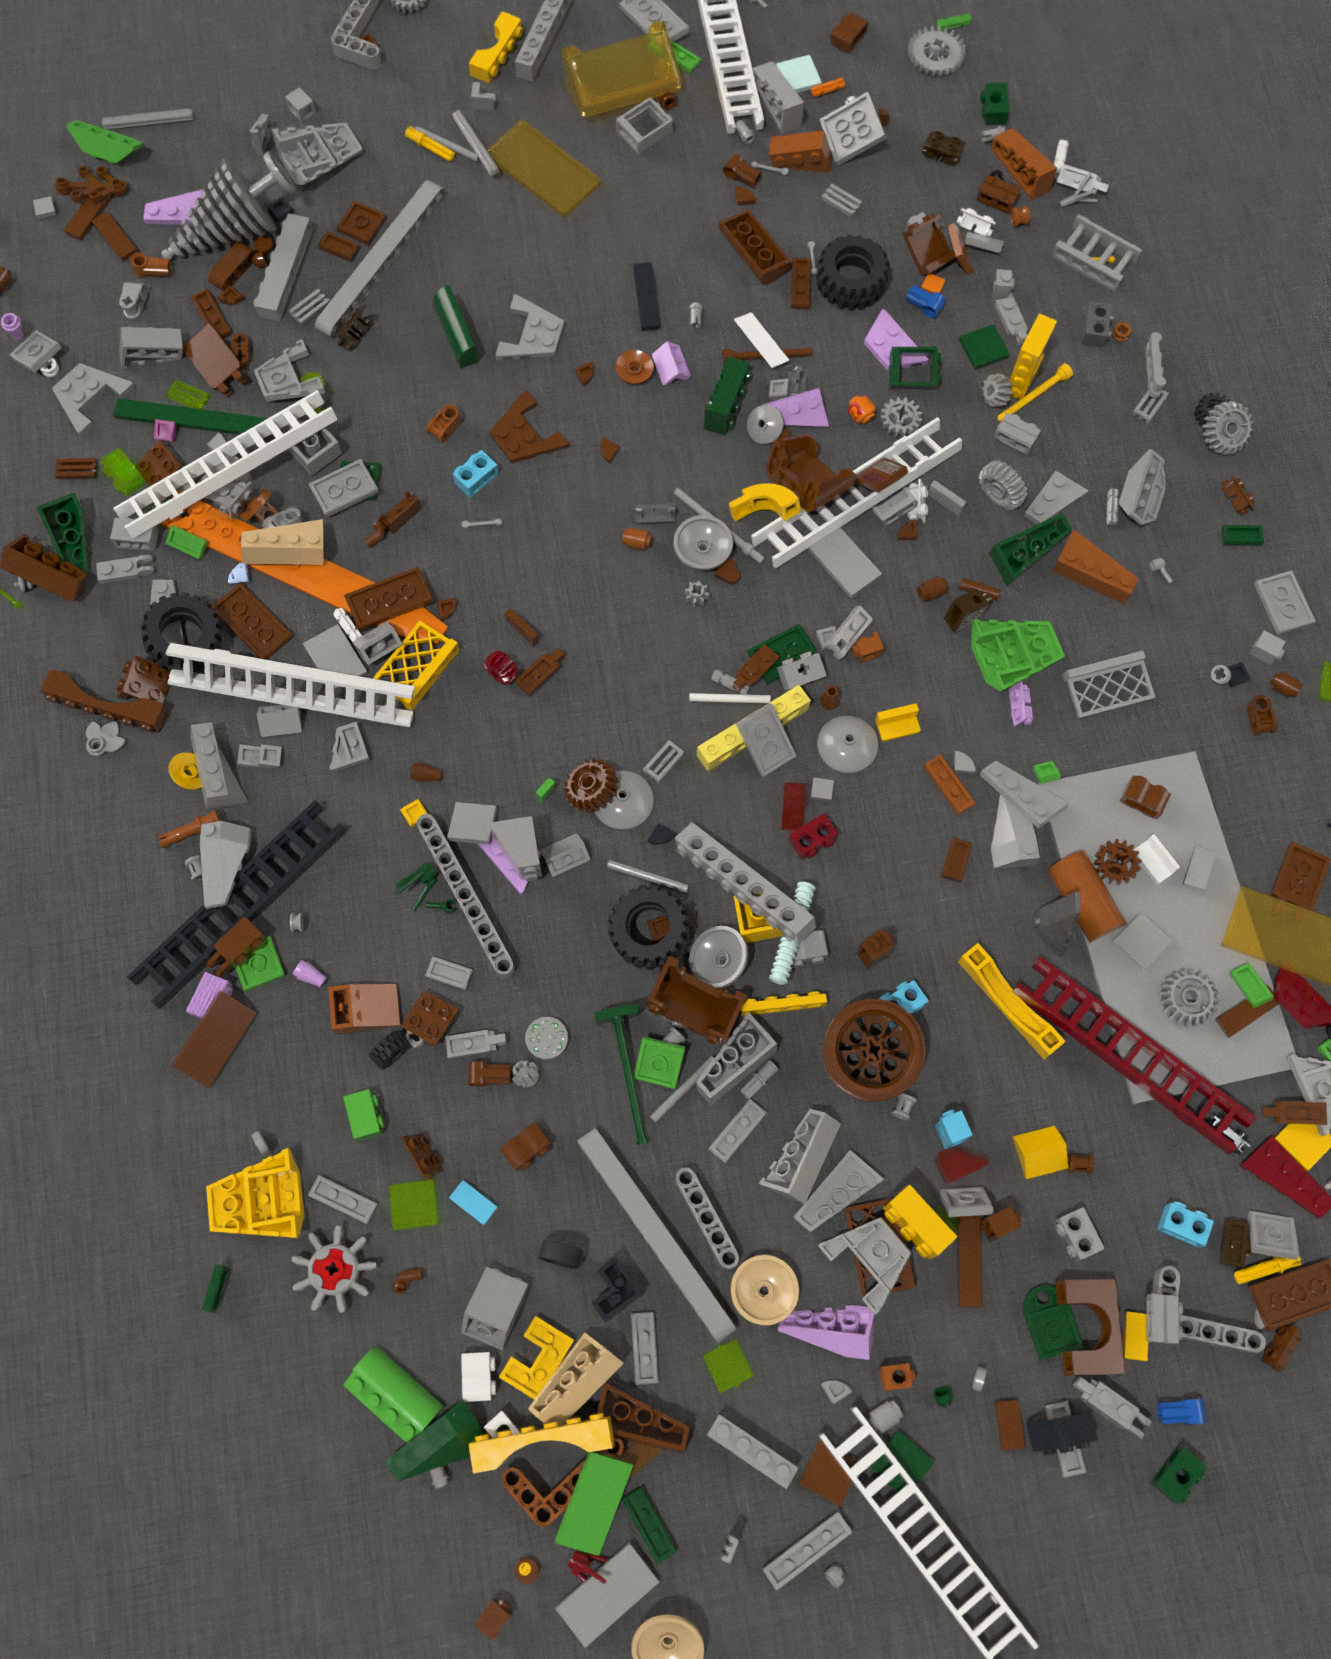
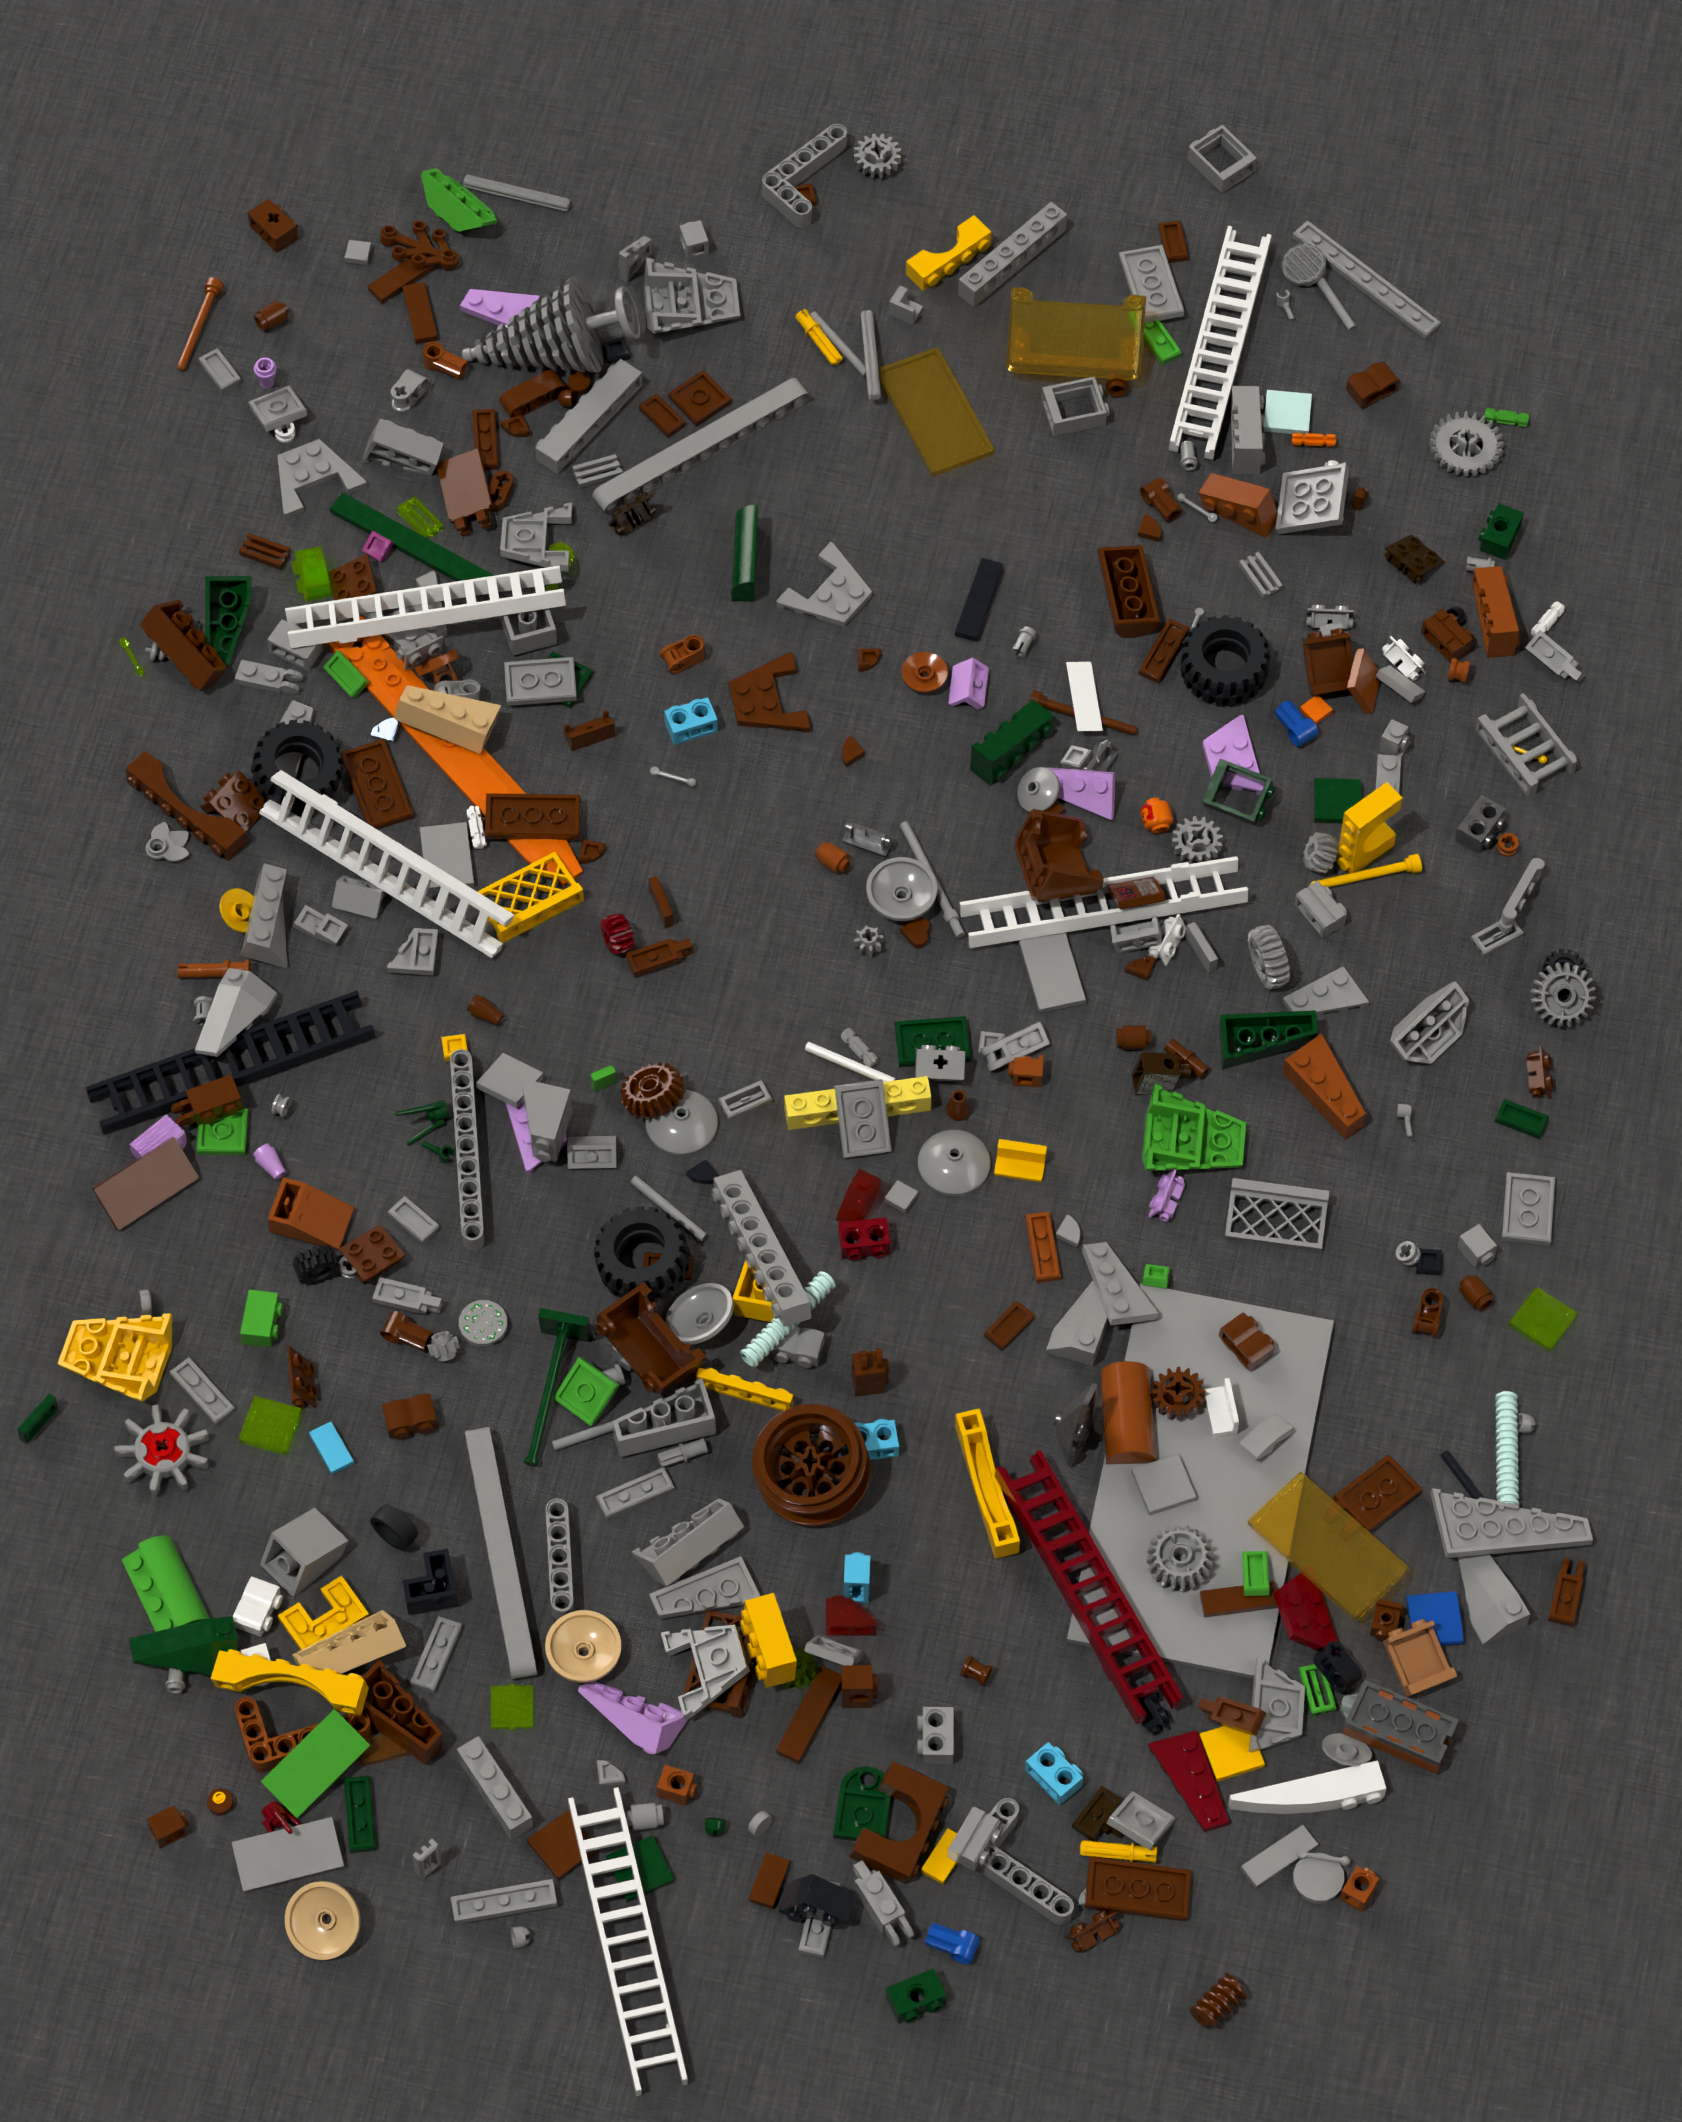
camera: 25 degrees right, 10 degrees down
light grey brick [352,621,402,665] -> none
reddish brown arm [364,520,386,548] -> none
reddish brown arm [393,1268,423,1294] -> none
yellow arch [729,484,801,522] -> none
reddish brown hinge [732,644,780,693] -> none
light grey bush [891,1093,917,1121] -> none
yellow slope [1012,1126,1068,1180] -> none
light grey plant [1059,173,1098,208] -> none
light grey axle [1106,488,1119,526] -> none
none -> light grey hinge [1306,605,1354,630]

